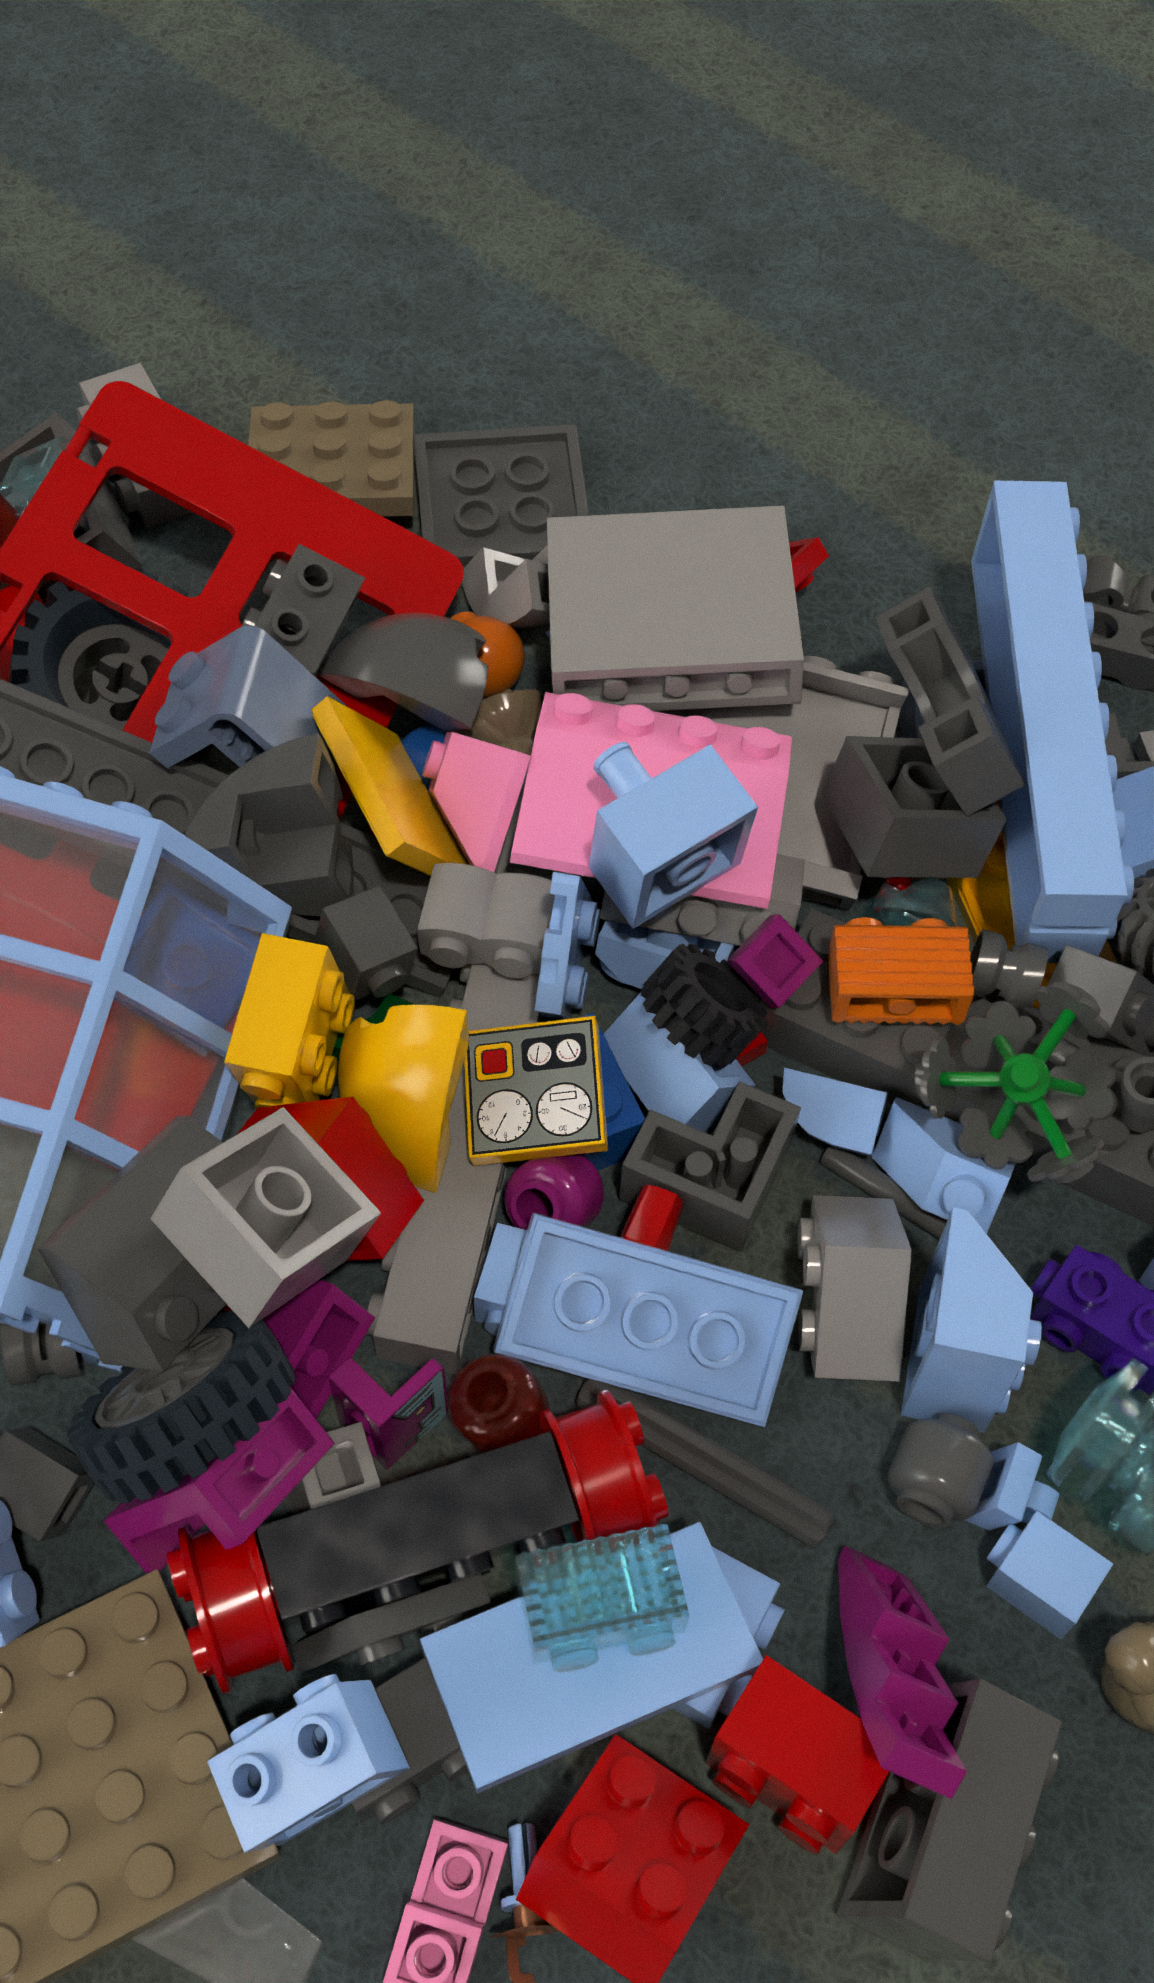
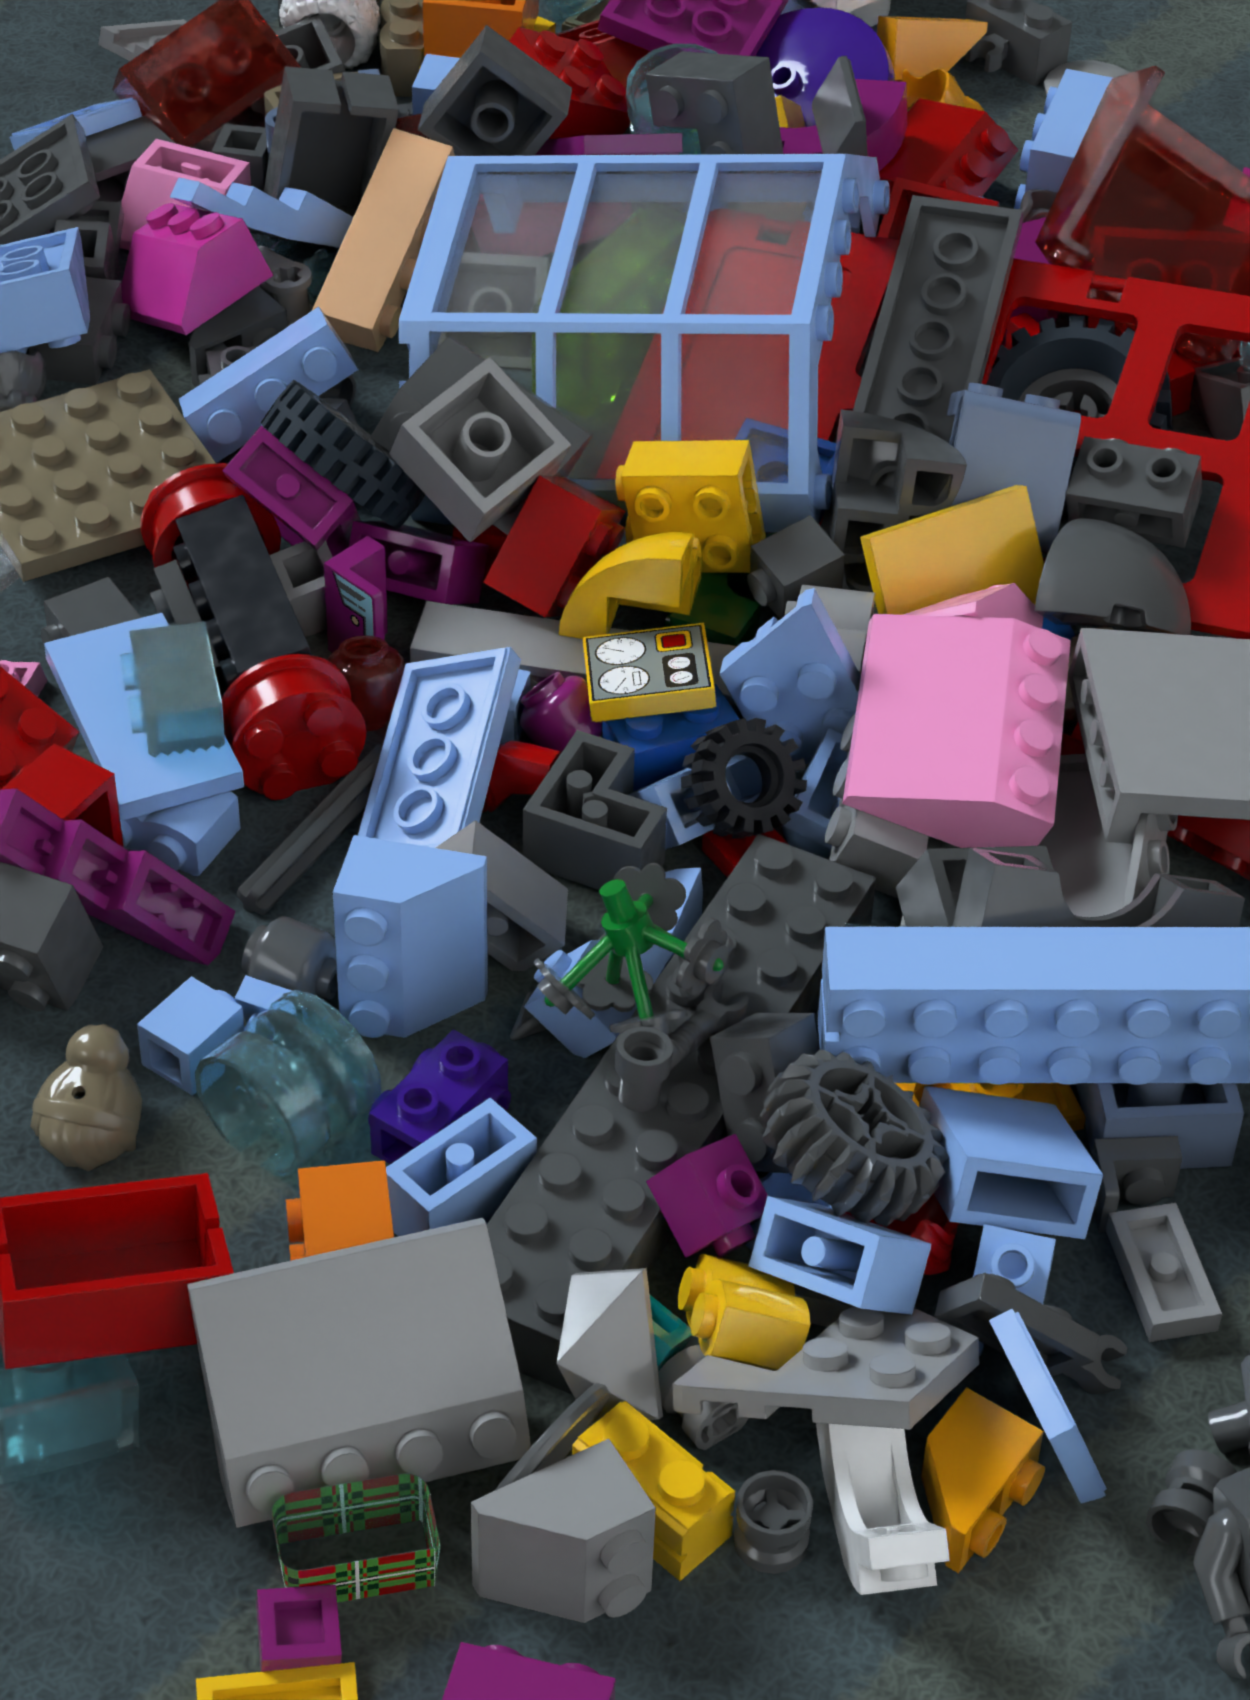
camera: 90 degrees right, 15 degrees down
light blue brick [207,1674,410,1853] -> none
light blue brick [589,742,758,929] -> none
magenta tile [727,914,823,1008] -> none
orange brick [828,917,974,1025] -> none
dark grey wheel [970,929,1048,1010] -> none

